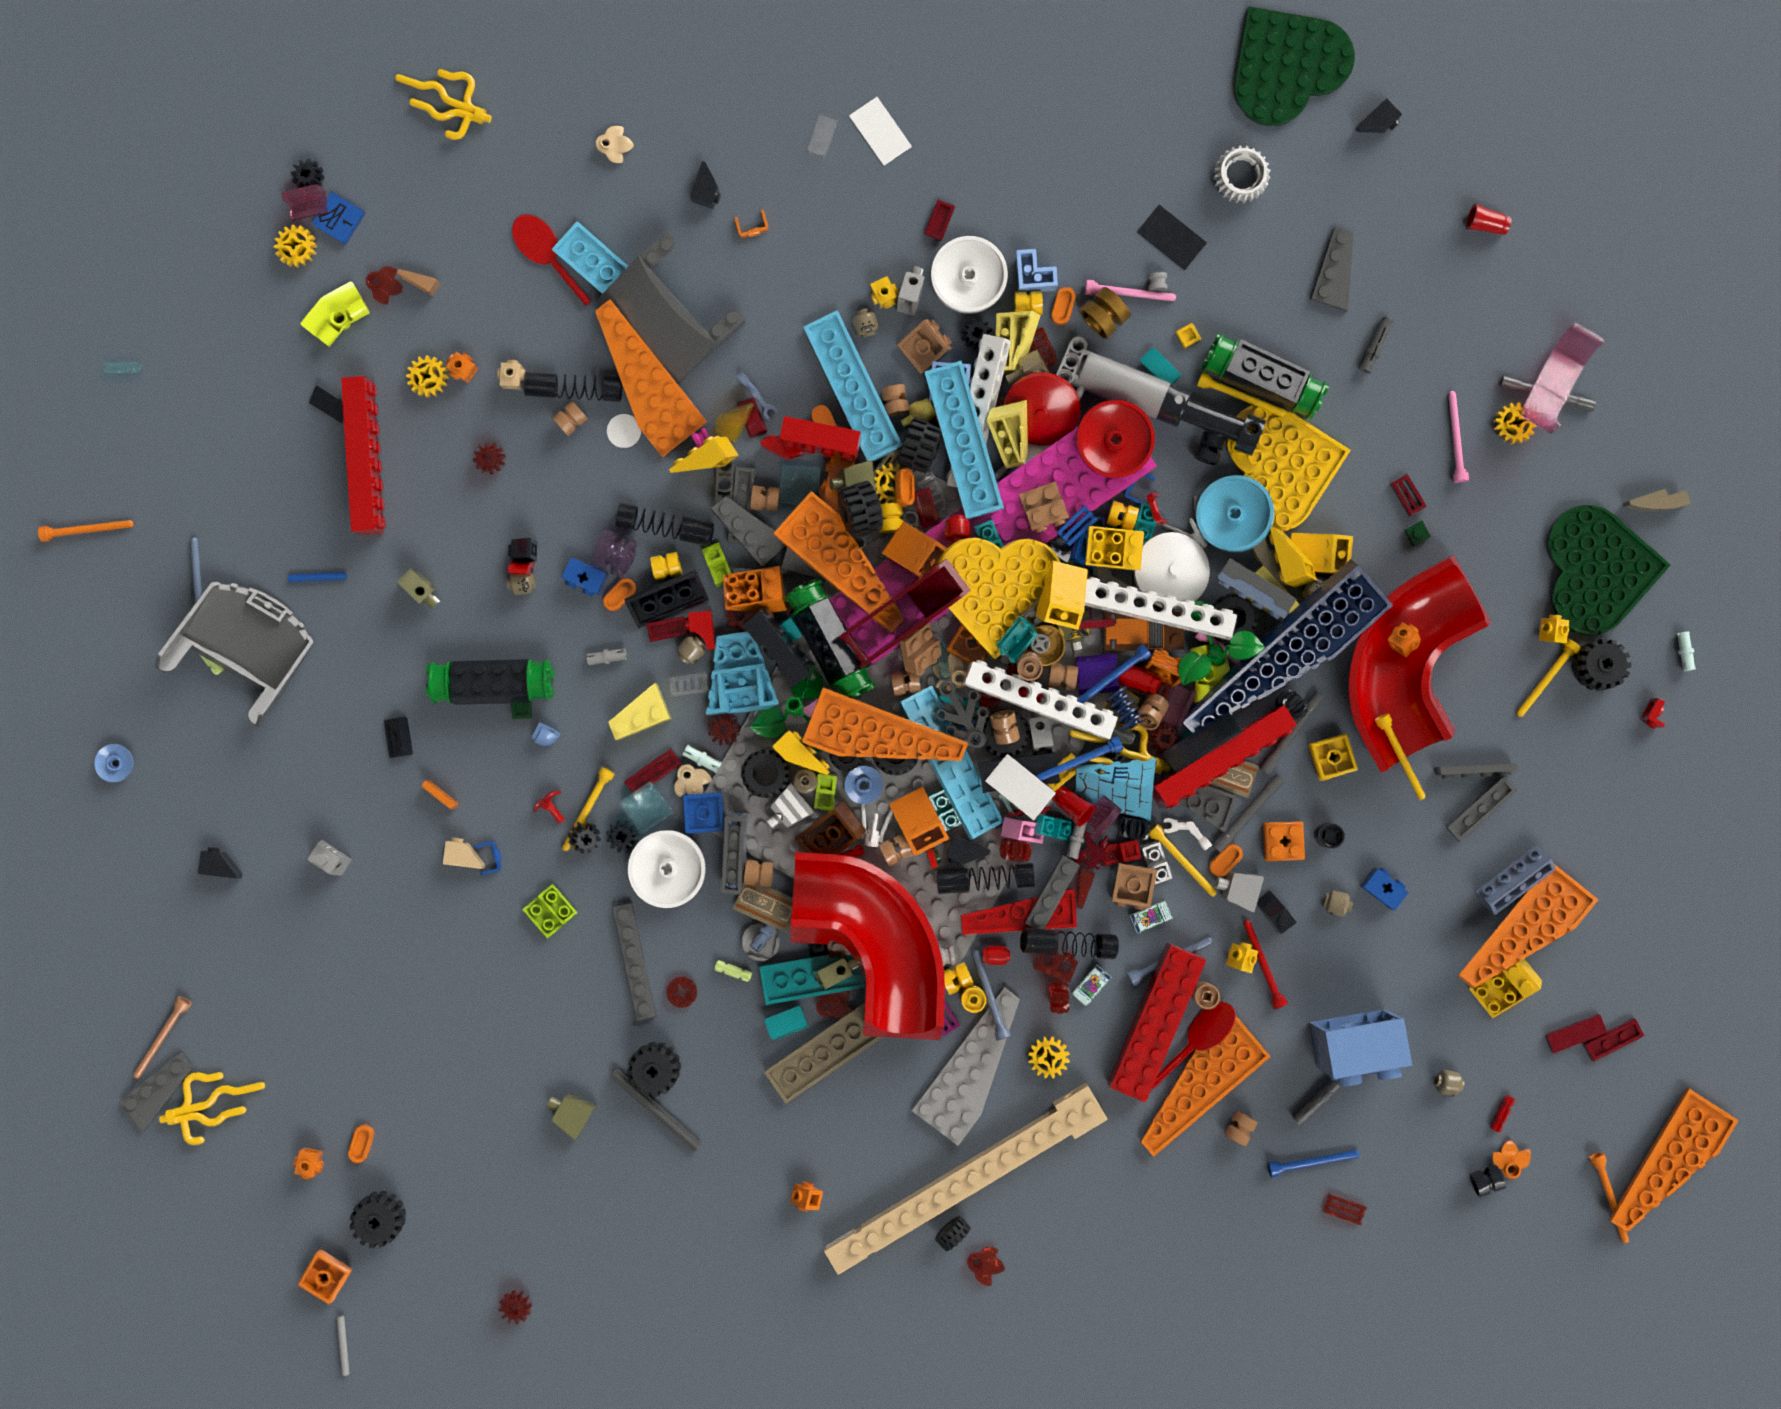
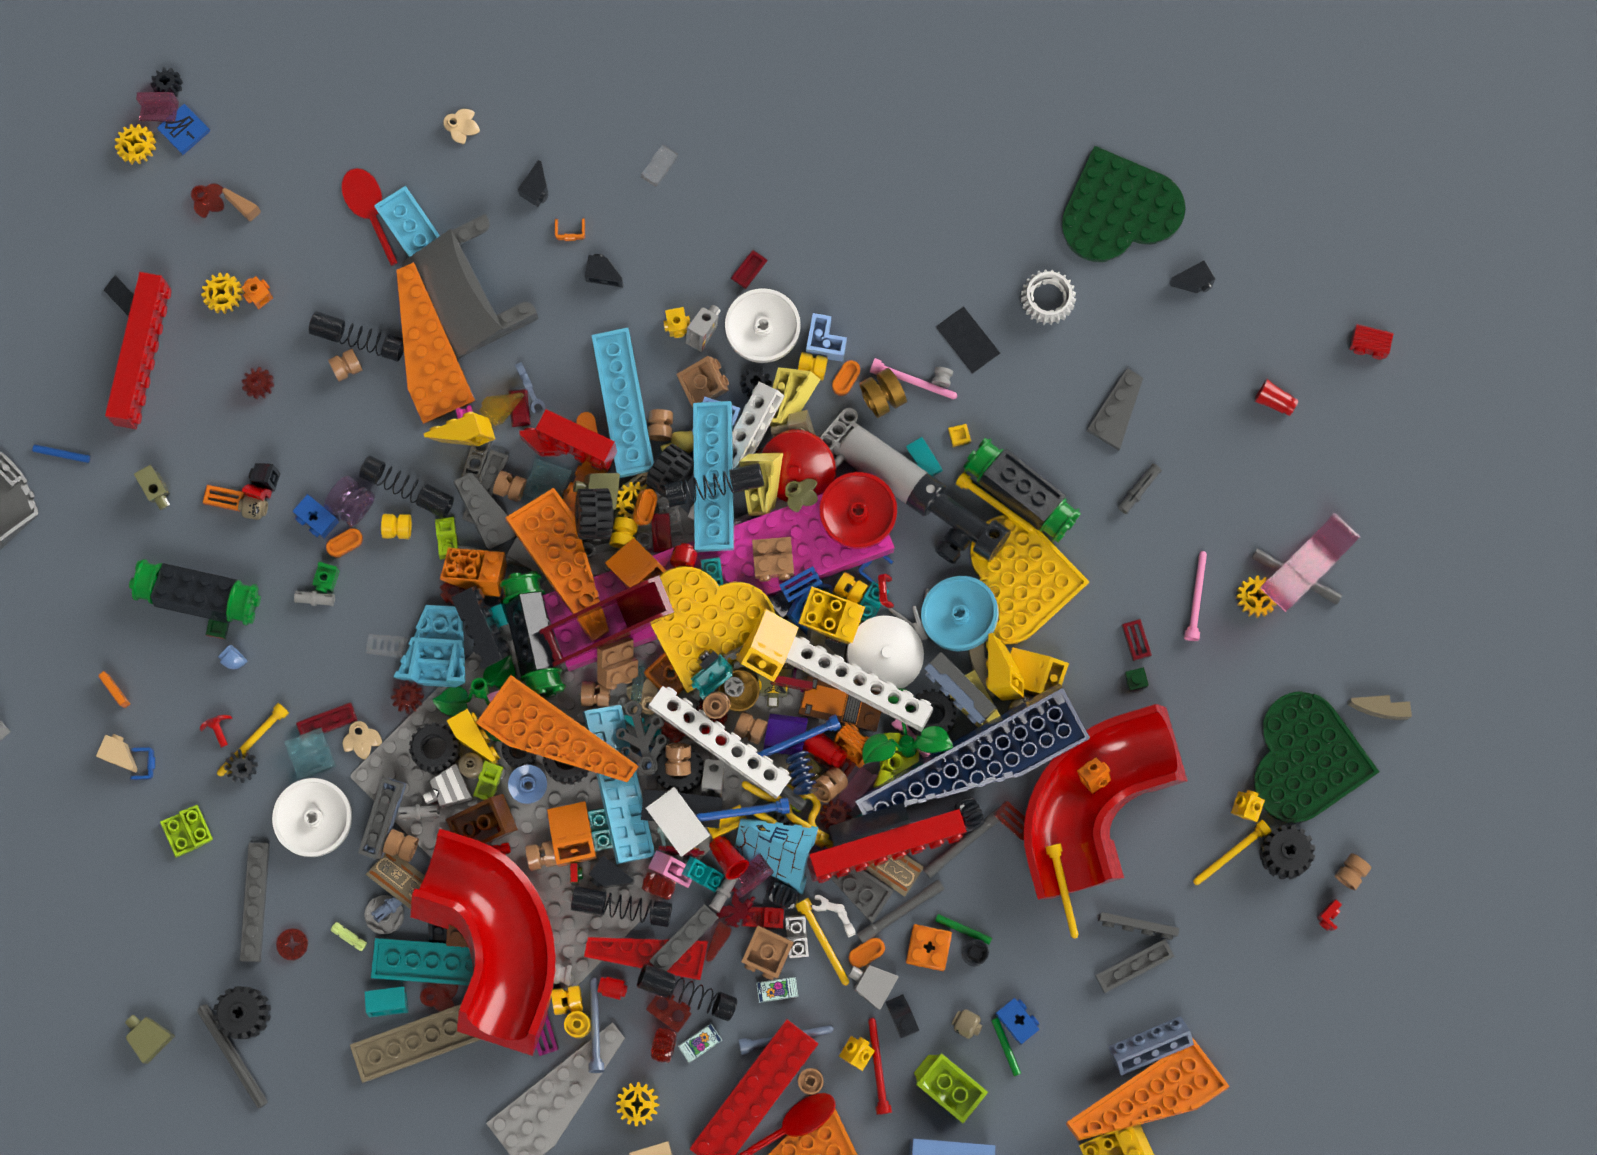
camera: 15 degrees right, 10 degrees down
neon yellow panel [300,281,370,347] -> none
black slope [384,717,413,758] -> none
yellow plant [395,69,492,140] -> none
tan brick [497,360,526,390] -> none
black gear [606,820,639,853] -> none
white sticker [607,414,641,448] -> none
light yellow wedge [608,683,671,740] -> none
black slope [624,570,709,628] -> none
dark red tile [646,616,688,642] -> none
dark tan head [677,636,706,664] -> none
light aqua pin [682,745,722,773] -> none
blue tile [683,792,724,834] -> none
red arch [685,611,716,651] -> none
olive torso [813,957,859,989] -> none
white sticker [849,97,912,165] -> none
dark tan head [852,308,879,338] -> none
white plant [861,804,893,847] -> none
clear red slope [1030,327,1058,367] -> none
yellow brick [1308,734,1358,781] -> none
light aqua pin [1677,632,1696,671] -> none
none -> orange tile [202,485,245,512]
none -> green brick [312,562,340,593]
none -> light grey pin [398,804,440,820]
none -> black slope [585,254,623,288]
none -> black piece [665,463,764,508]
none -> black plate [697,649,719,670]
none -> olive plate [785,479,818,512]
none -> lime slope [914,1053,988,1123]
none -> green bar [935,914,992,945]
none -> green bar [991,1018,1021,1077]
none -> clear red tile [993,800,1025,841]
none -> medium nougat wheel [1335,853,1372,891]
none -> red brick [1349,324,1394,360]

